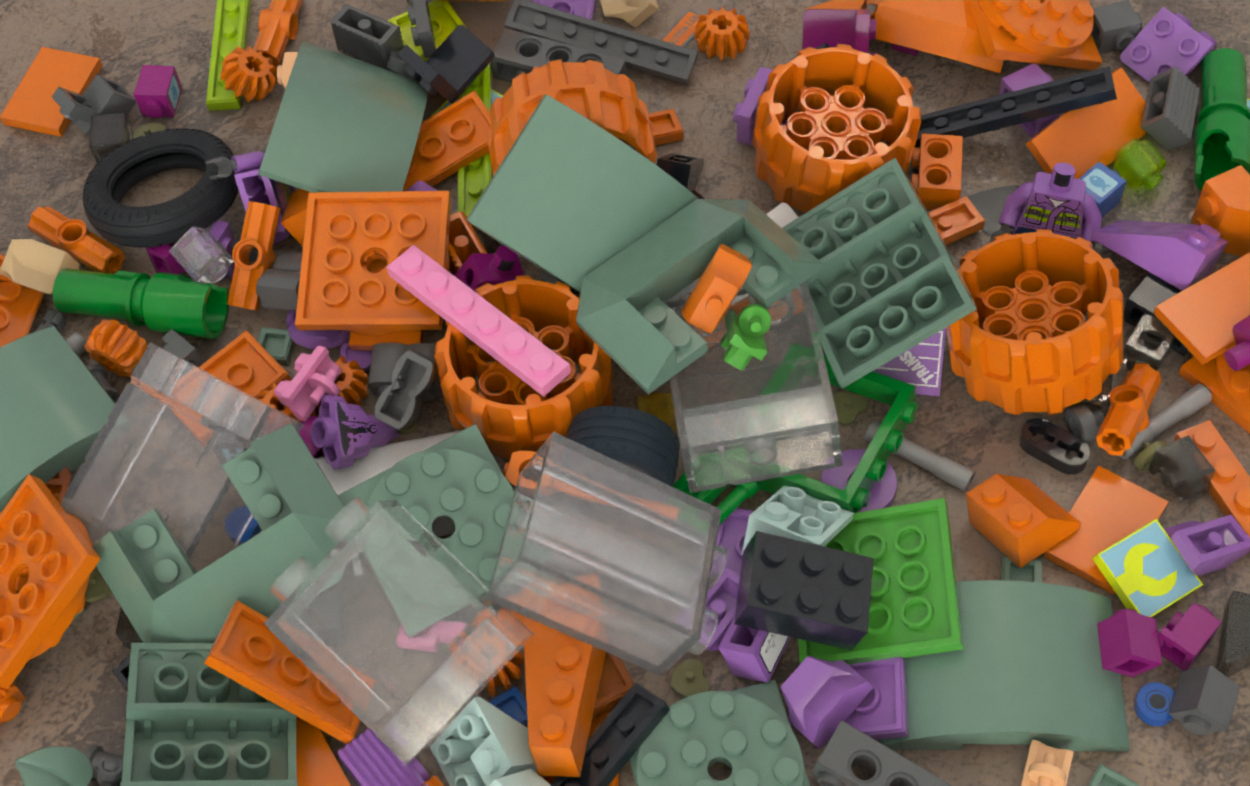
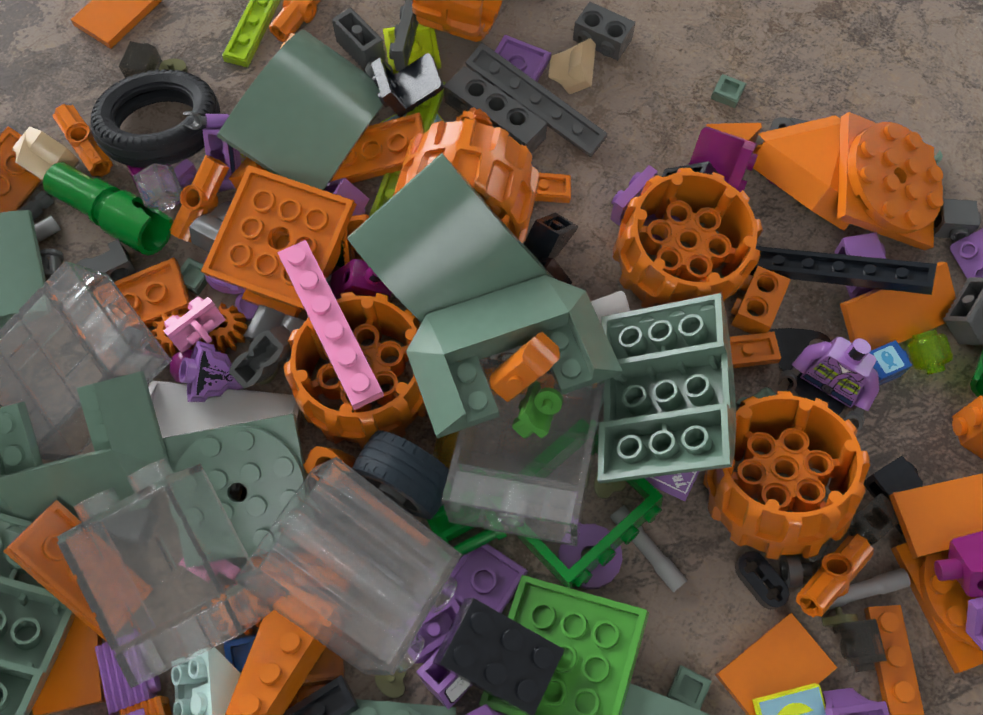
camera: 15 degrees right, 10 degrees up
dark grey brick [51,74,136,136] -> none
orange gear [84,319,150,377] -> none
magenta brick [134,65,182,118] -> none
orange gear [220,45,277,103] -> none
orange sticker [661,9,701,47] -> none
orange gear [694,6,750,62] -> none
light aqua slope [742,485,854,556] -> none
orange slope [966,473,1081,569] -> none
medium lavender slope [1091,220,1228,291] -> none

